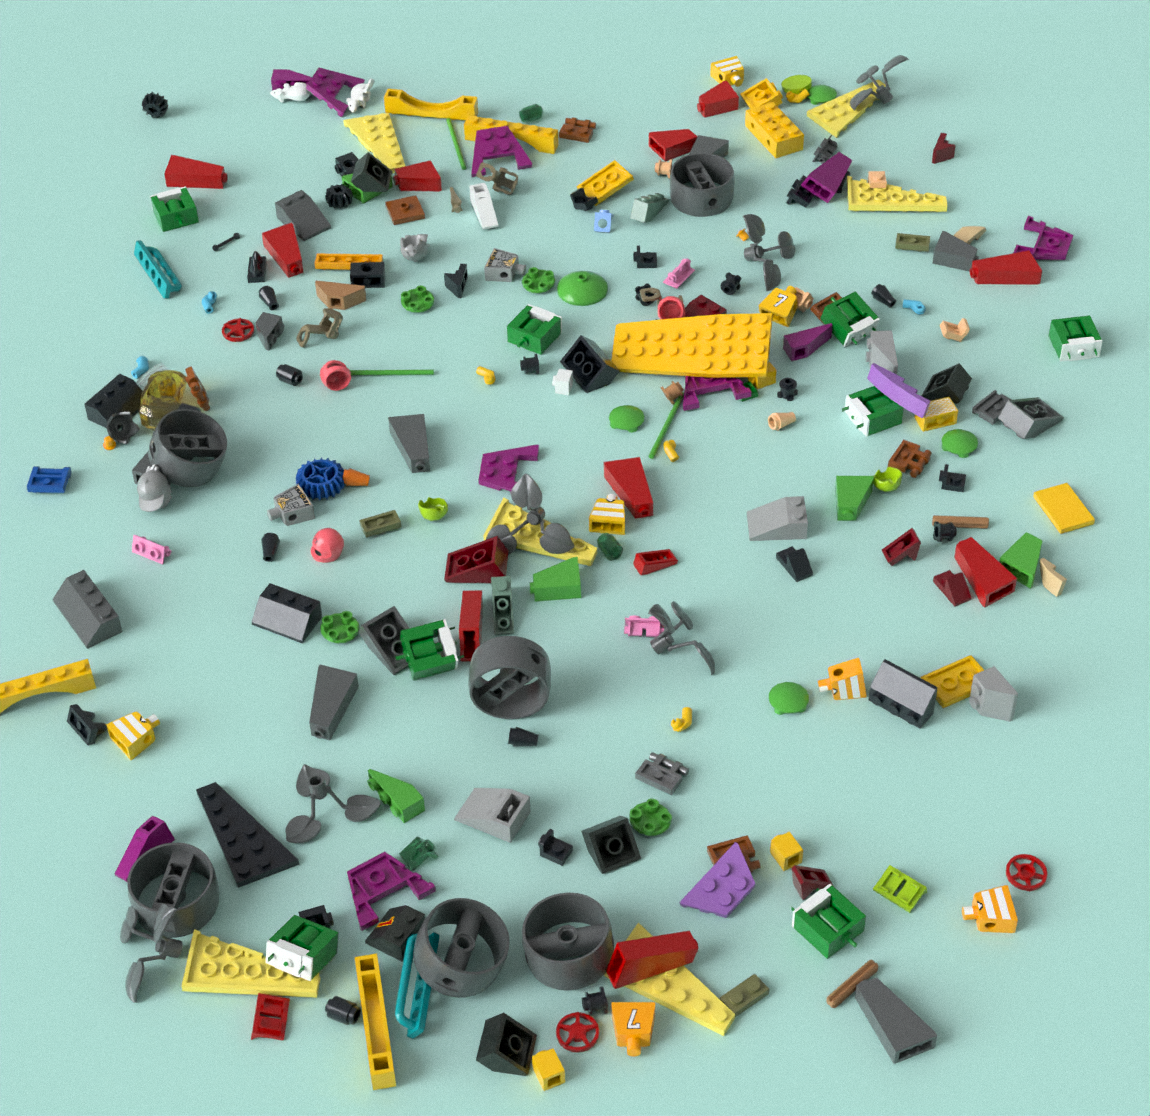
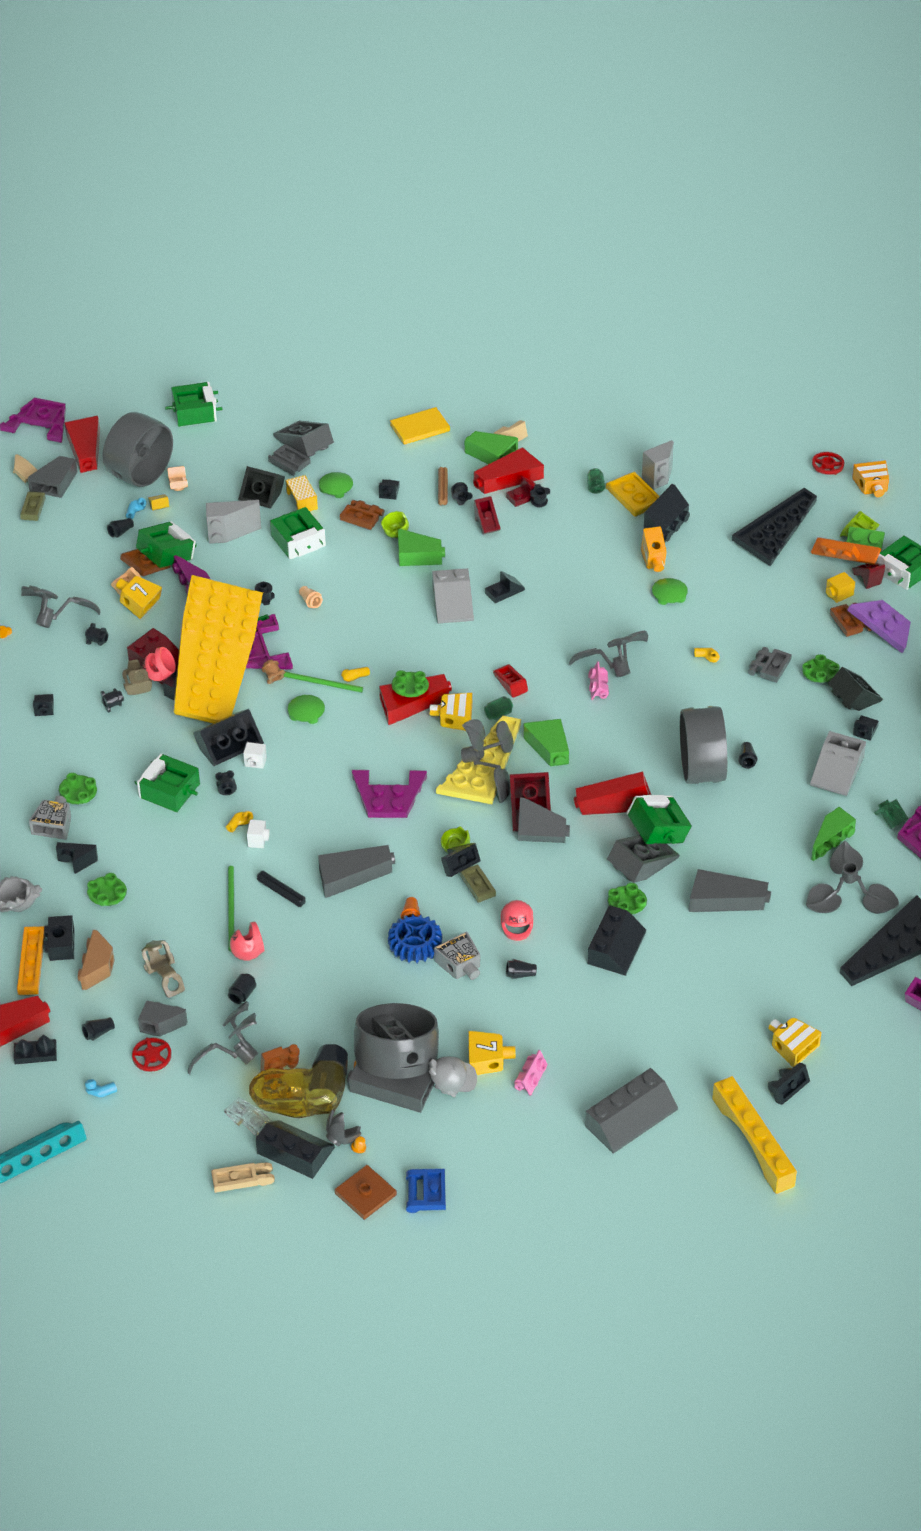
camera: 95 degrees left, 0 degrees up
medium azure arm [131,356,149,378] -> none
sand green slope [491,576,514,635] -> none
bright green dish [557,271,608,306] -> none
bright pink hinge [663,258,695,288] -> none
slope [867,363,931,418] -> none
none -> dark grey cylinder [103,412,173,487]
none -> yellow slope [148,494,169,510]
none -> dark grey plant [188,1001,258,1075]
none -> tan hinge [211,1162,275,1193]
none -> white plate [247,820,270,848]
none -> black axle [257,870,306,907]
none -> dark orange plate [335,1165,397,1220]
none -> bright green dish [391,670,429,697]
none -> black slope [441,843,481,877]
none -> yellow torso [469,1031,516,1075]
none -> dark grey slope [518,798,570,843]
none -> black brick [530,484,550,507]
none -> clear green brick [587,468,605,494]
none -> black wing [732,488,817,566]
none -> orange bracket [811,537,881,565]
none -> bright green bracket [847,526,885,551]

